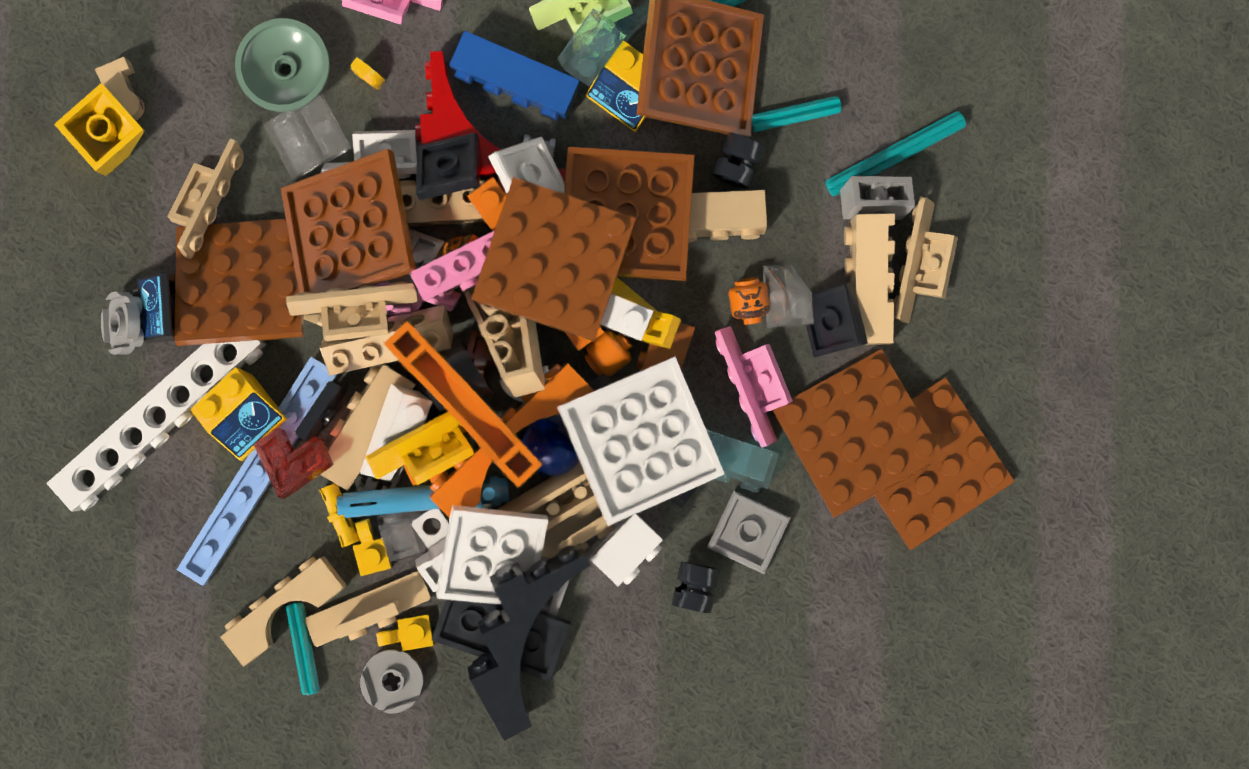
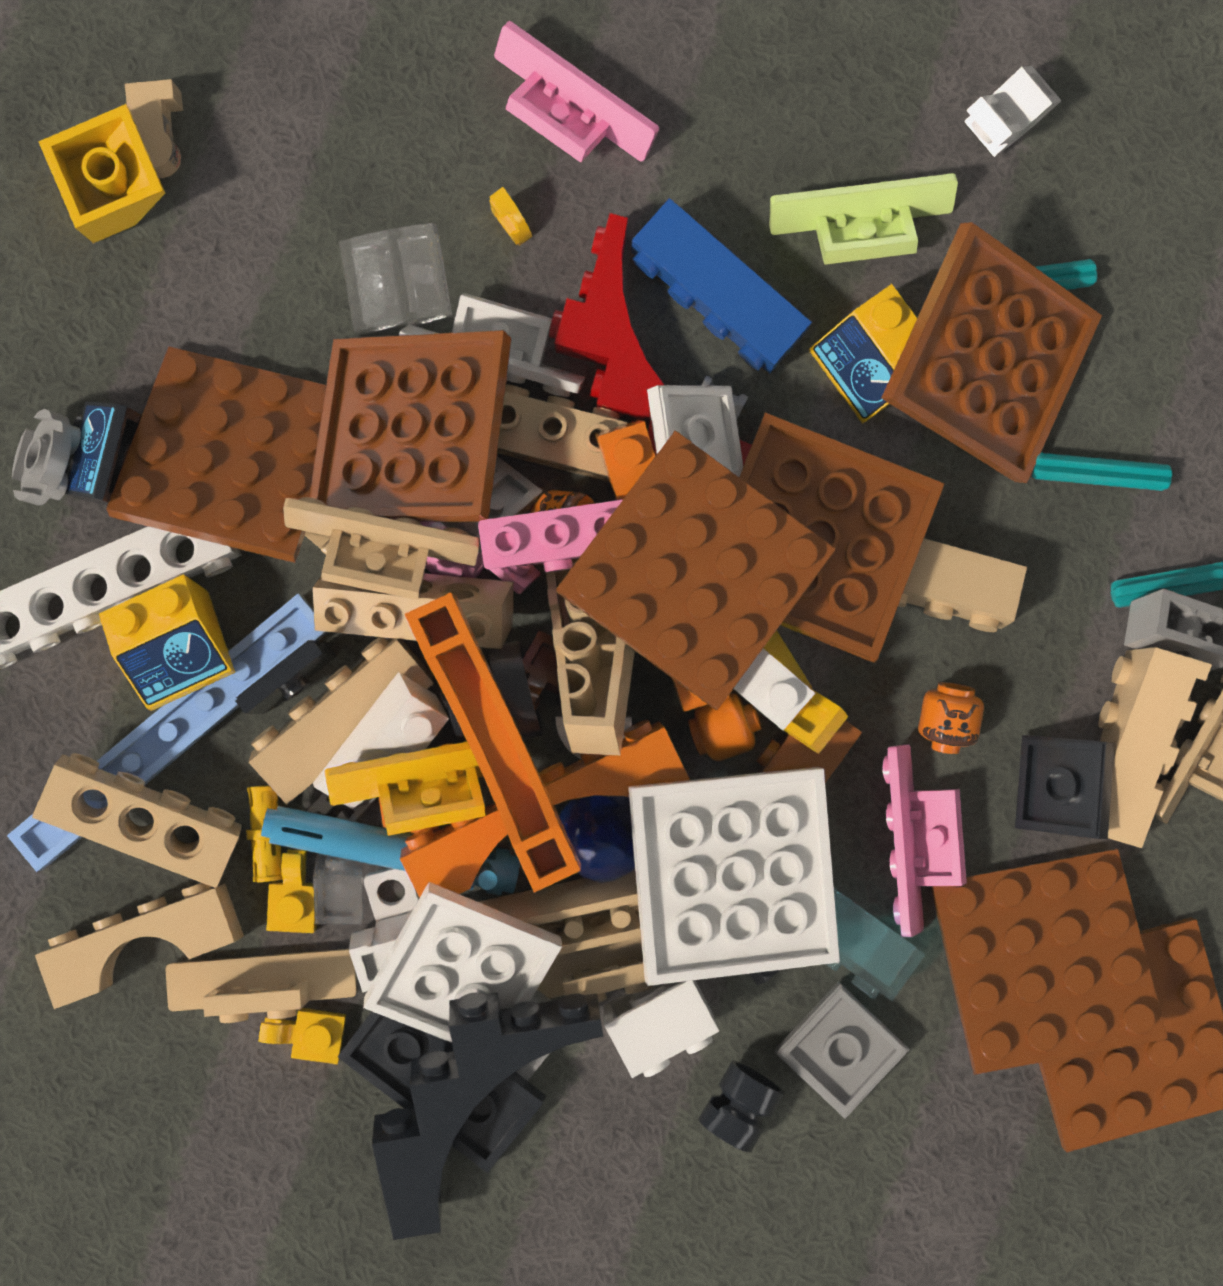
camera: 20 degrees right, 0 degrees up
tan bracket [167,139,244,259] -> none
sand green dish [235,18,330,112] -> none
clear red plate [254,428,334,499] -> none
teal axle [286,602,320,695] -> none
light grey plate [360,649,424,714] -> none
black plate [416,132,480,200] -> none
clear light blue brick [557,8,626,87] -> none
black wheel [712,133,765,189] -> none
clear slope [763,265,814,328] -> none
none -> tan brick [32,753,242,888]

